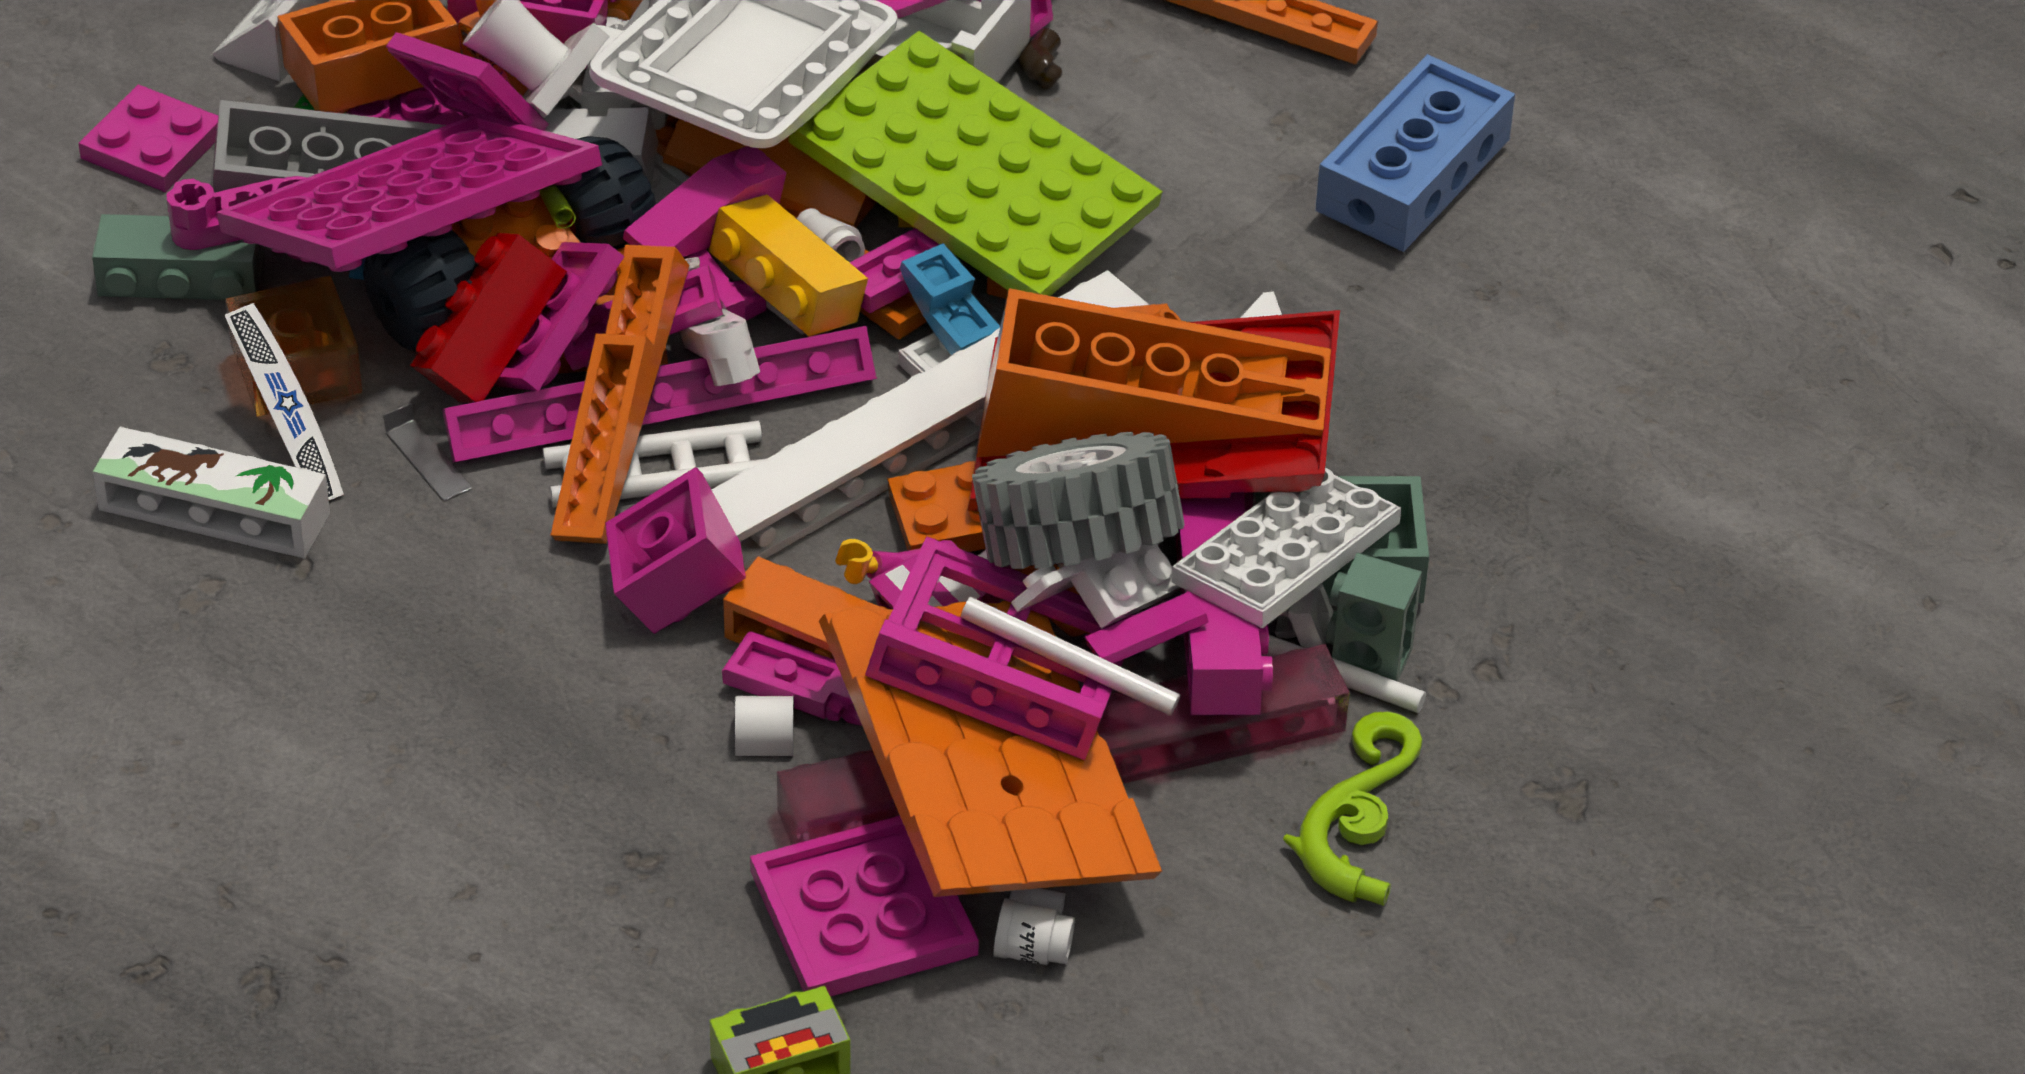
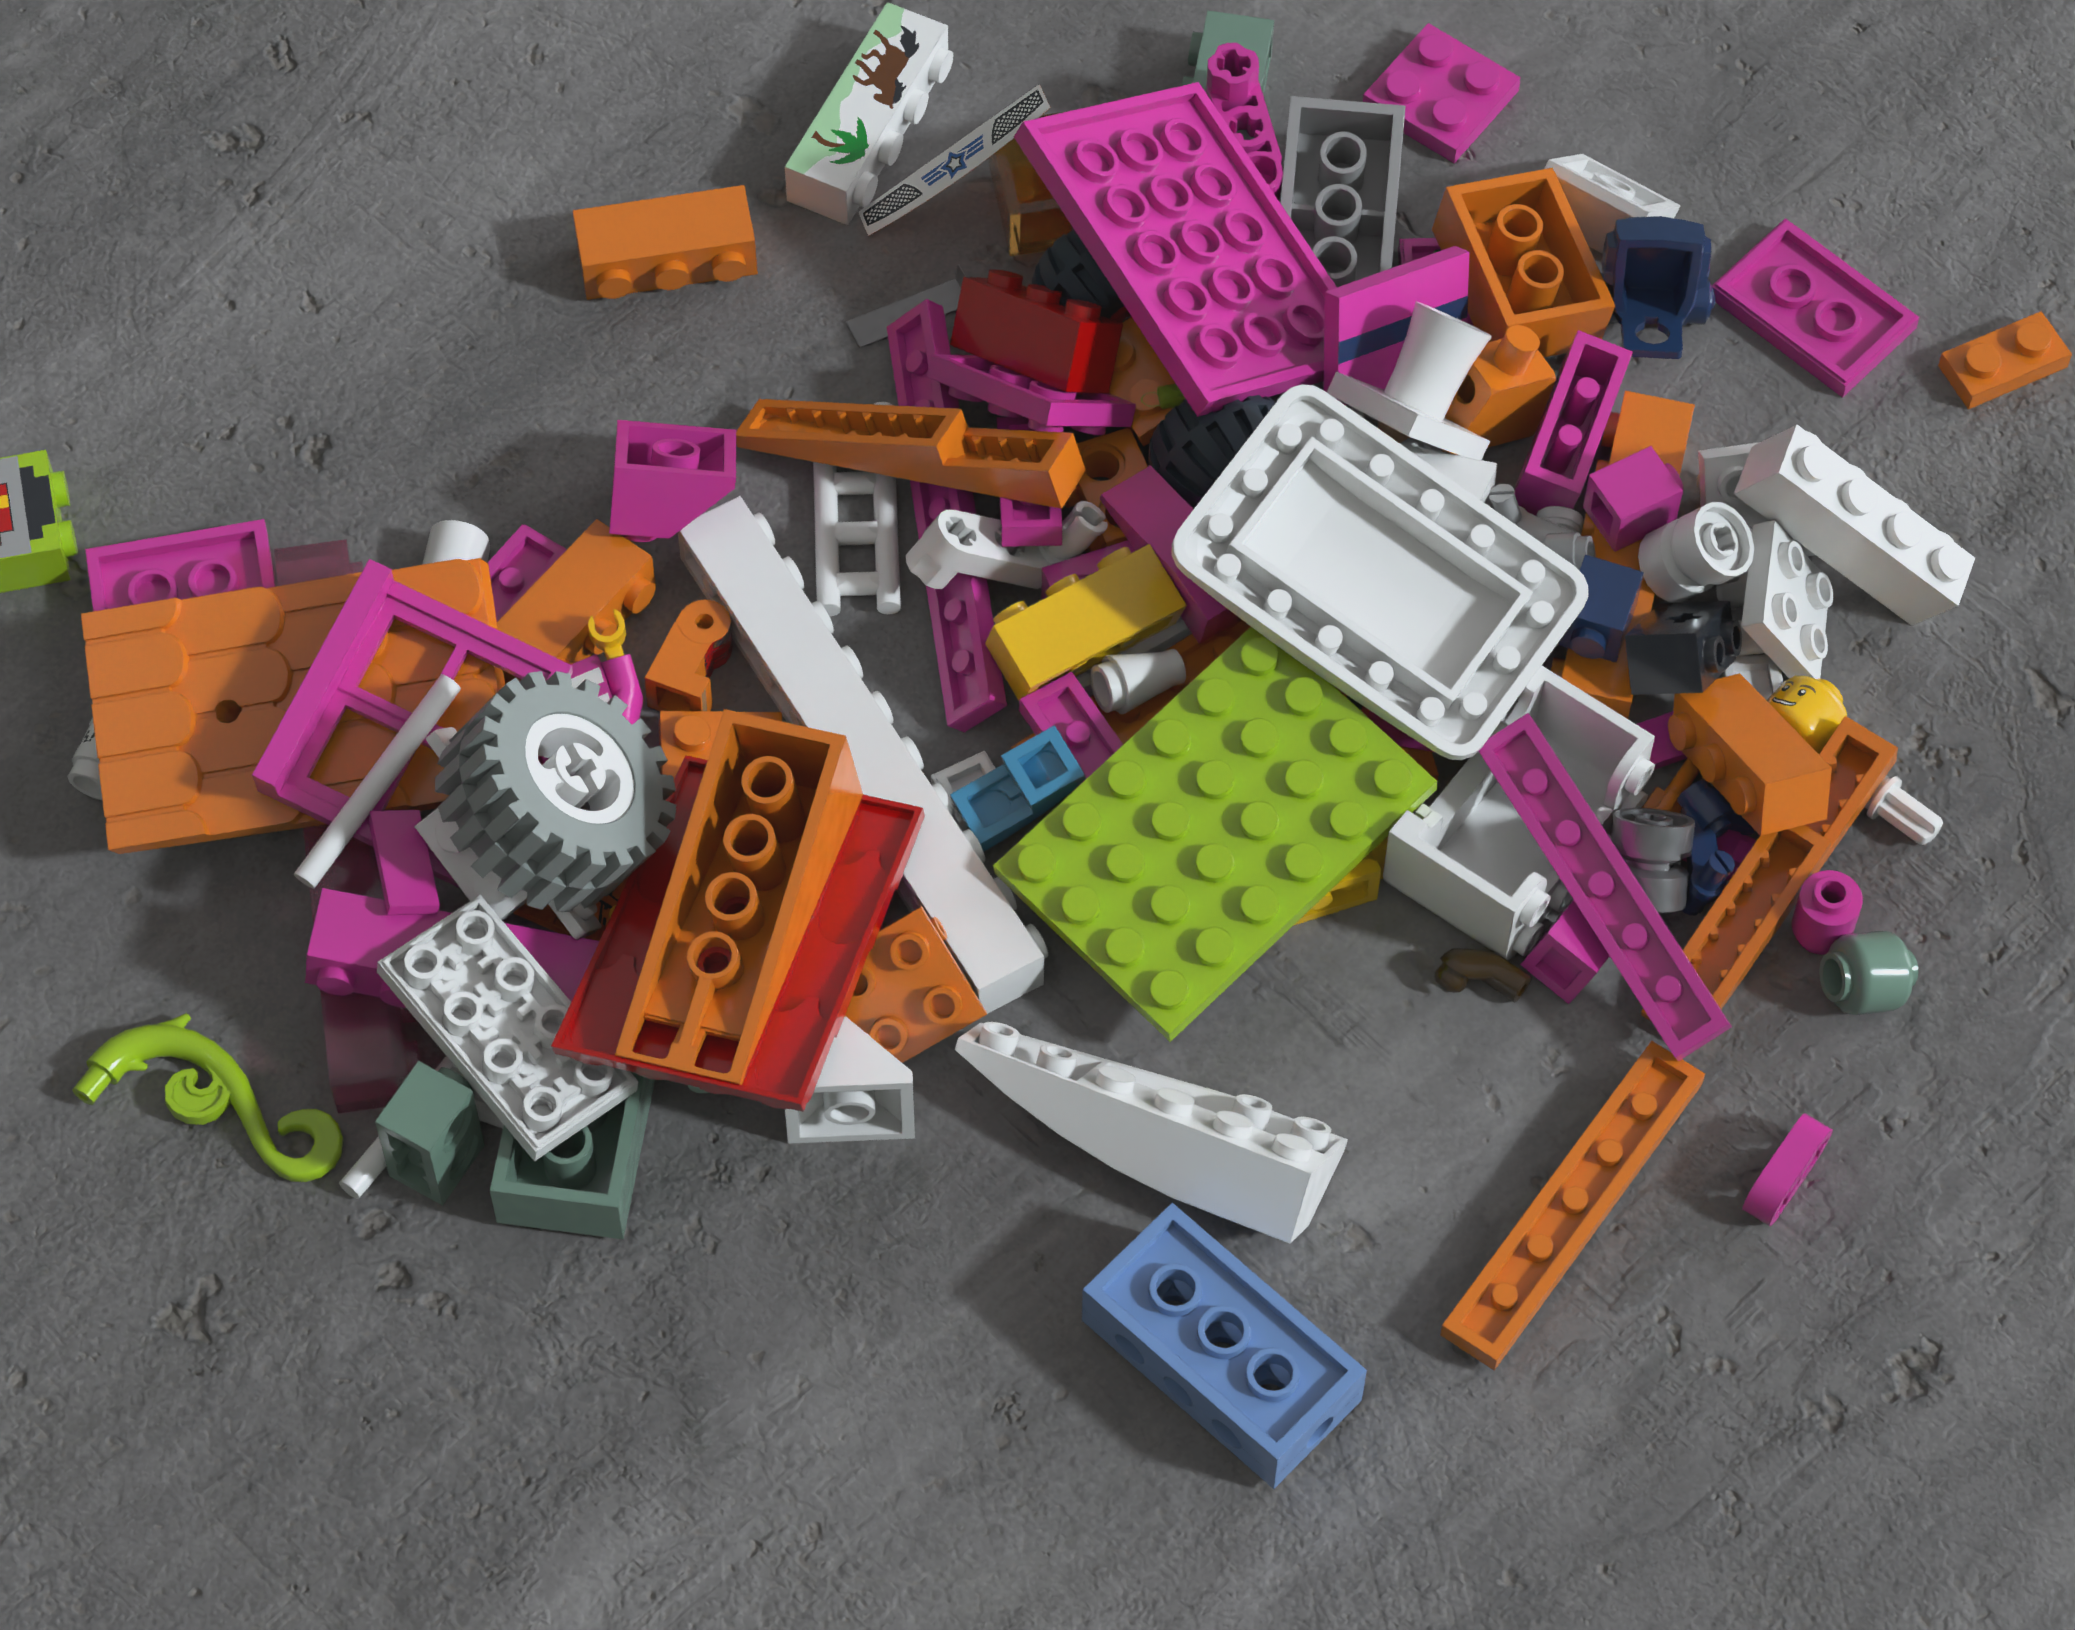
camera: 100 degrees right, 15 degrees up
none -> orange brick [573,185,758,300]
none -> orange leg [645,599,733,711]
none -> white wedge [955,1022,1348,1244]

